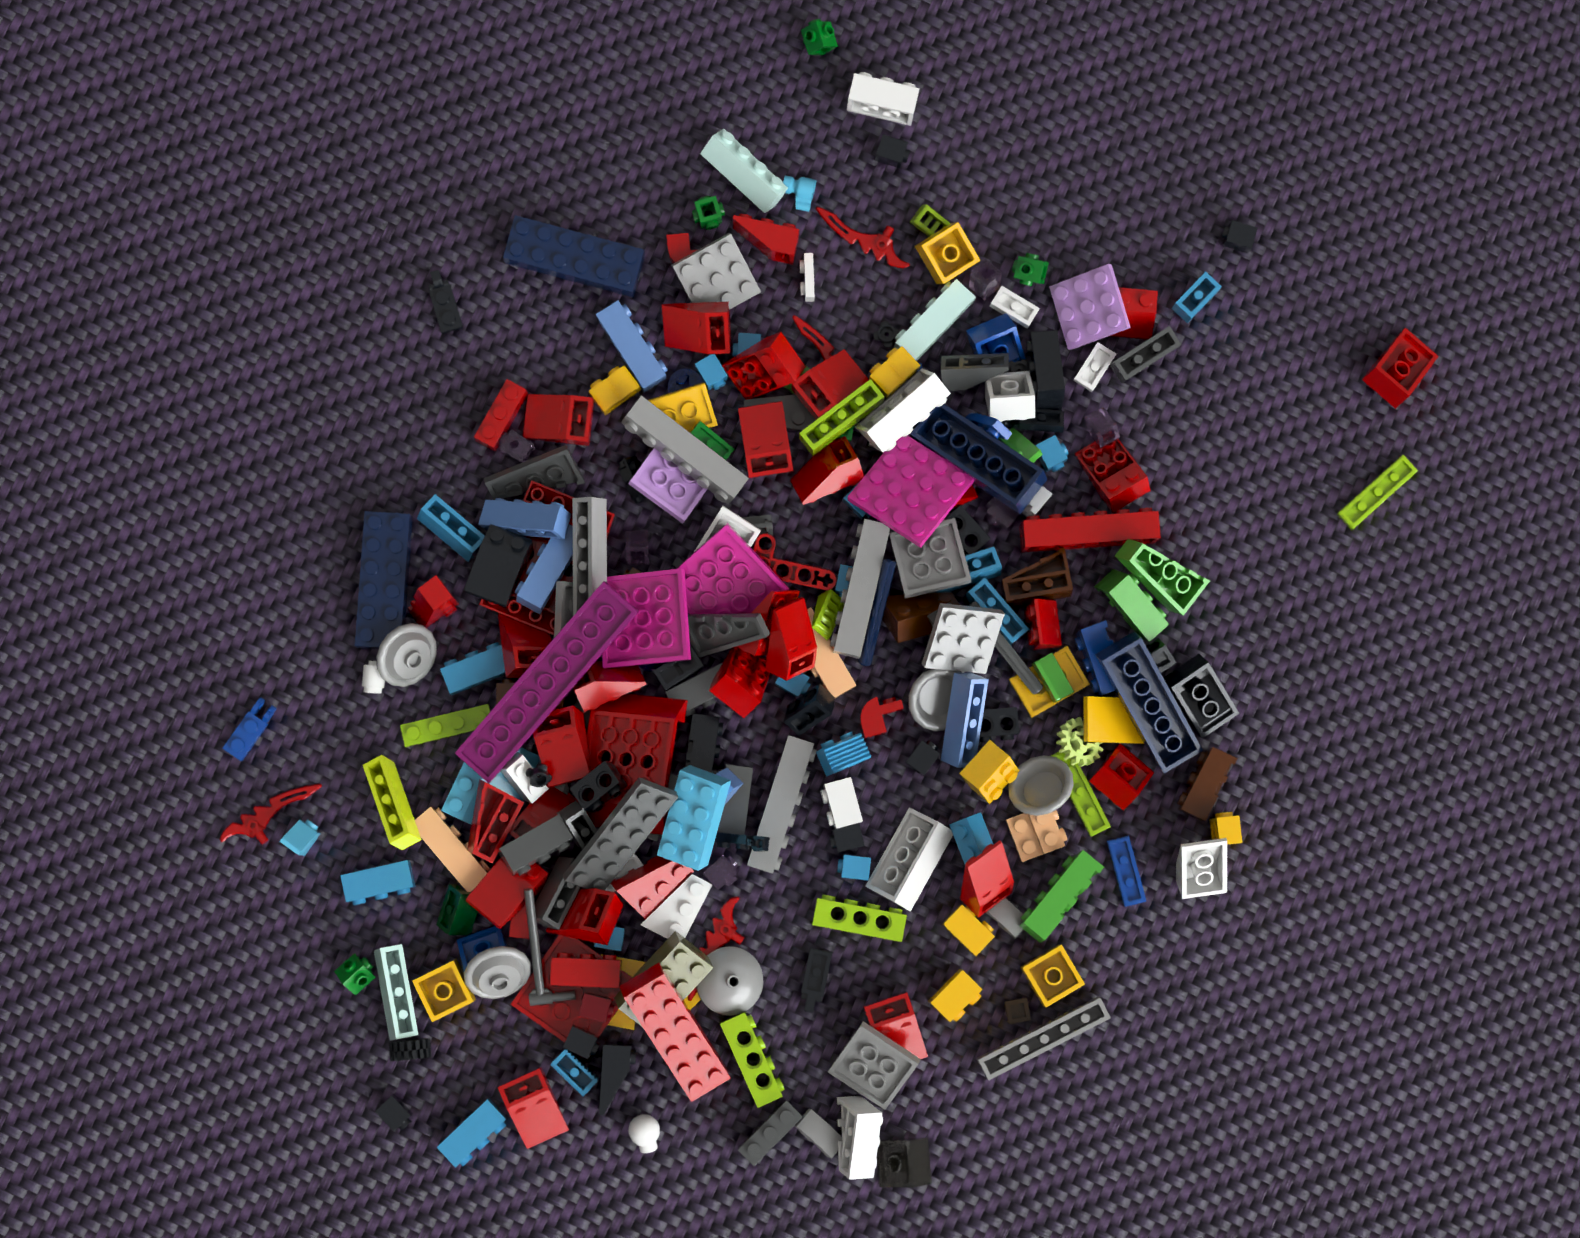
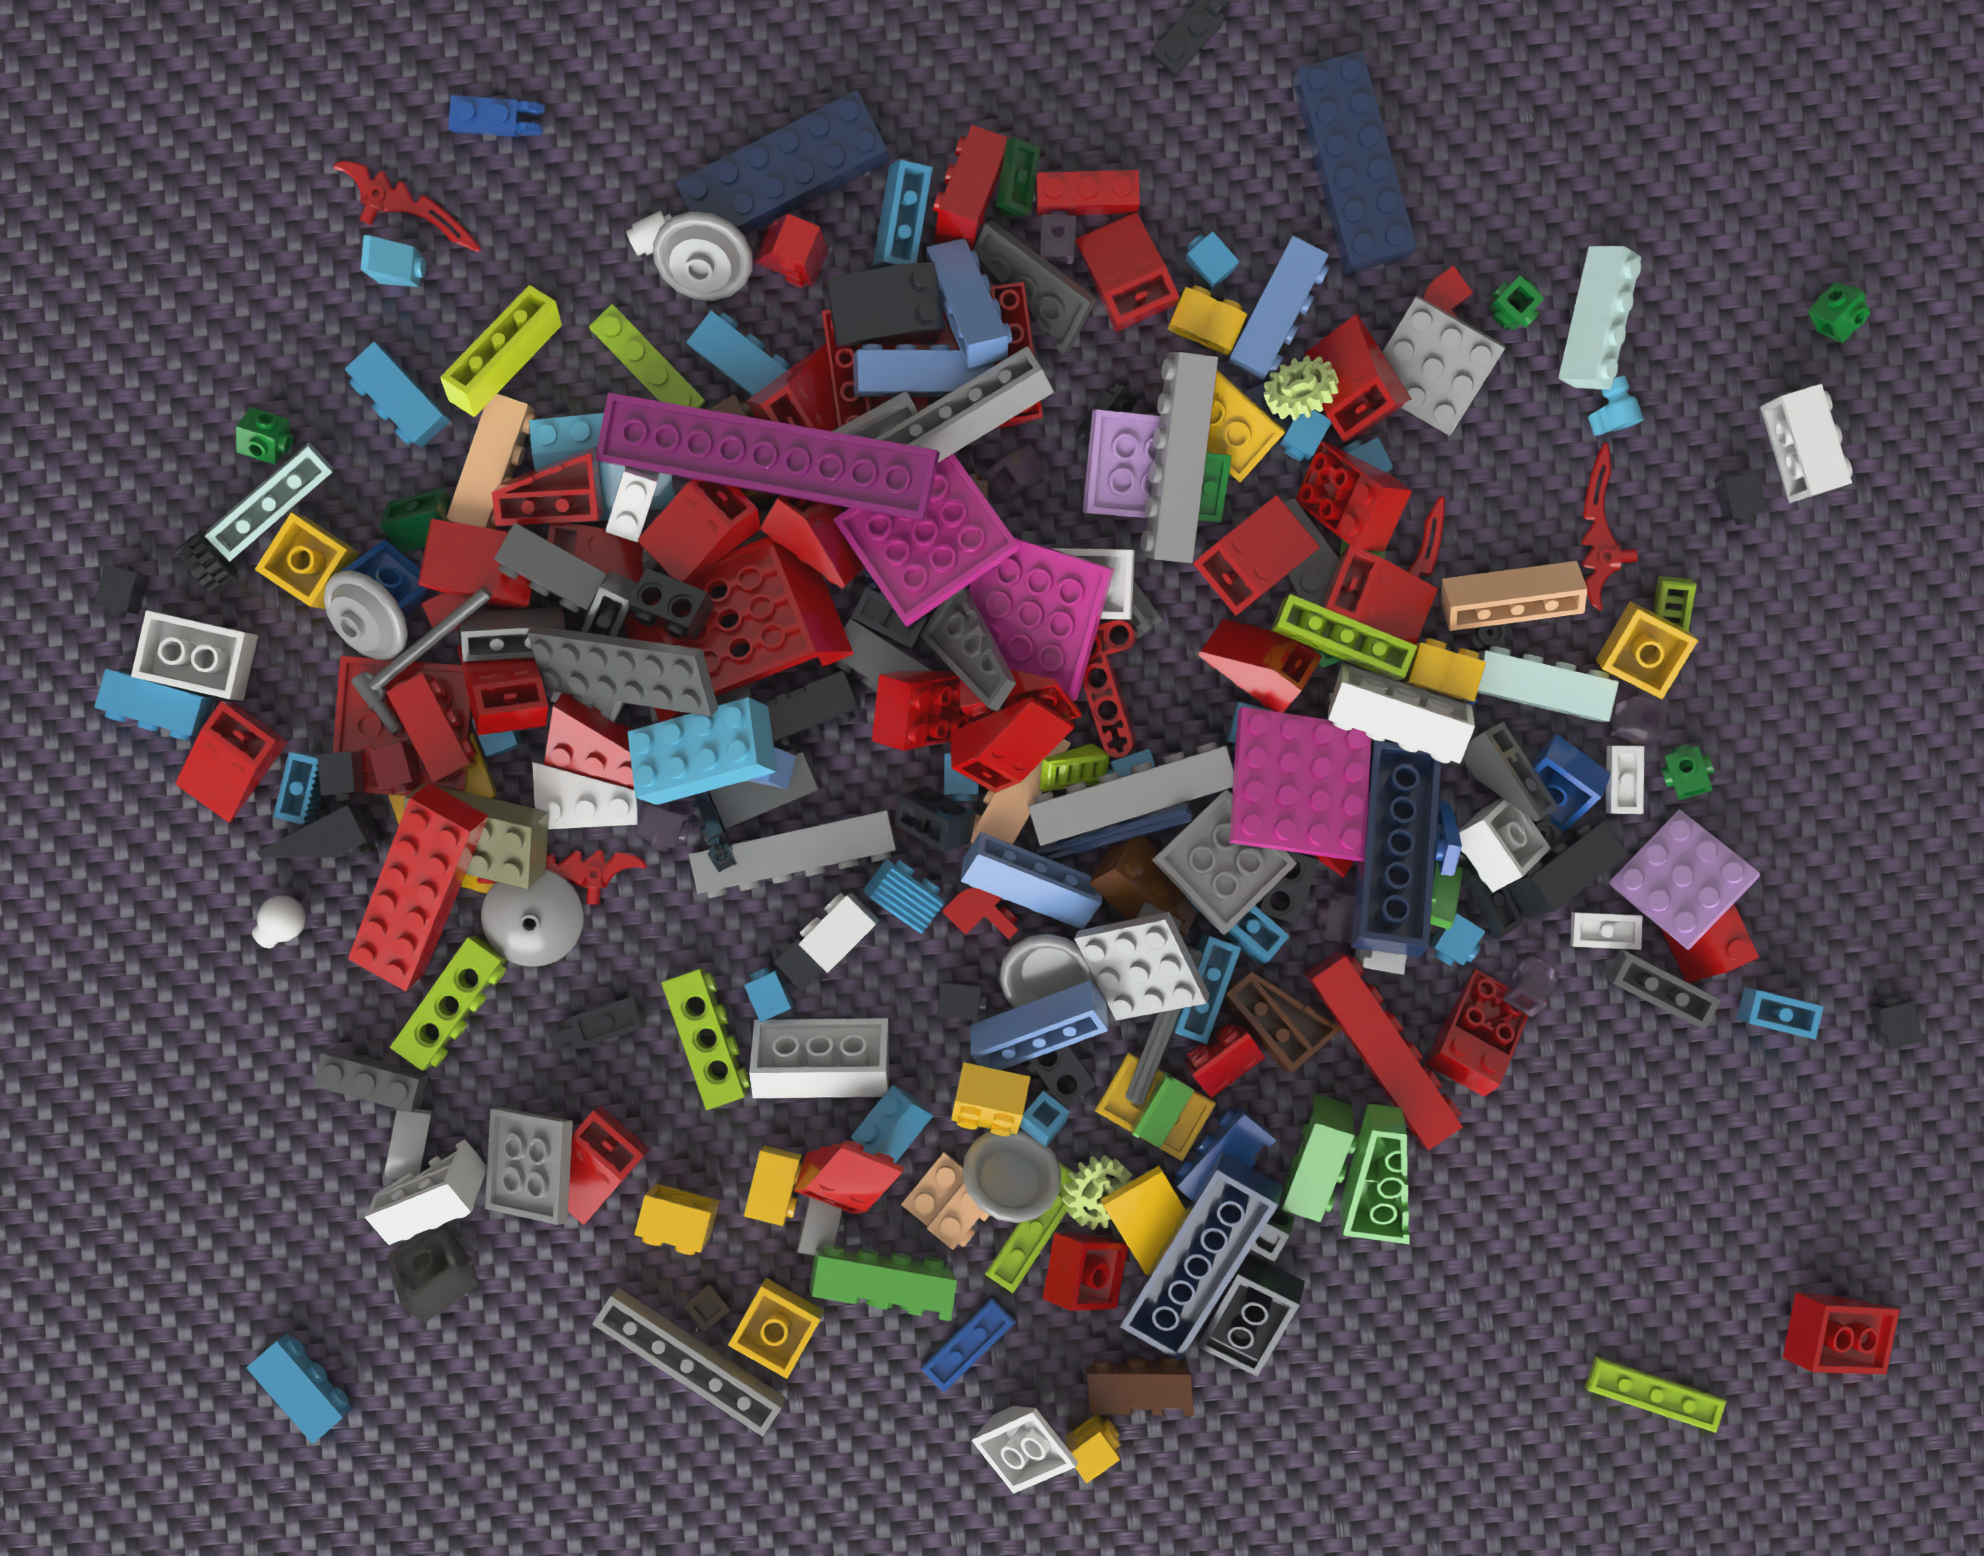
camera: 70 degrees right, 5 degrees up
black plate [526,764,552,787] -> none
red slope [733,213,799,265] -> none
white plate [800,253,815,302] -> none
none -> white brick [131,610,258,700]
none -> red wedge [933,125,1010,251]
none -> medium blue brick [961,832,1102,930]
none -> dark green panel [996,138,1041,218]
none -> dark azure brick [1019,1090,1070,1148]
none -> dark azure brick [1185,231,1239,291]
none -> yellowish green gear [1263,356,1339,420]
none -> light nougat brick [1440,561,1587,631]

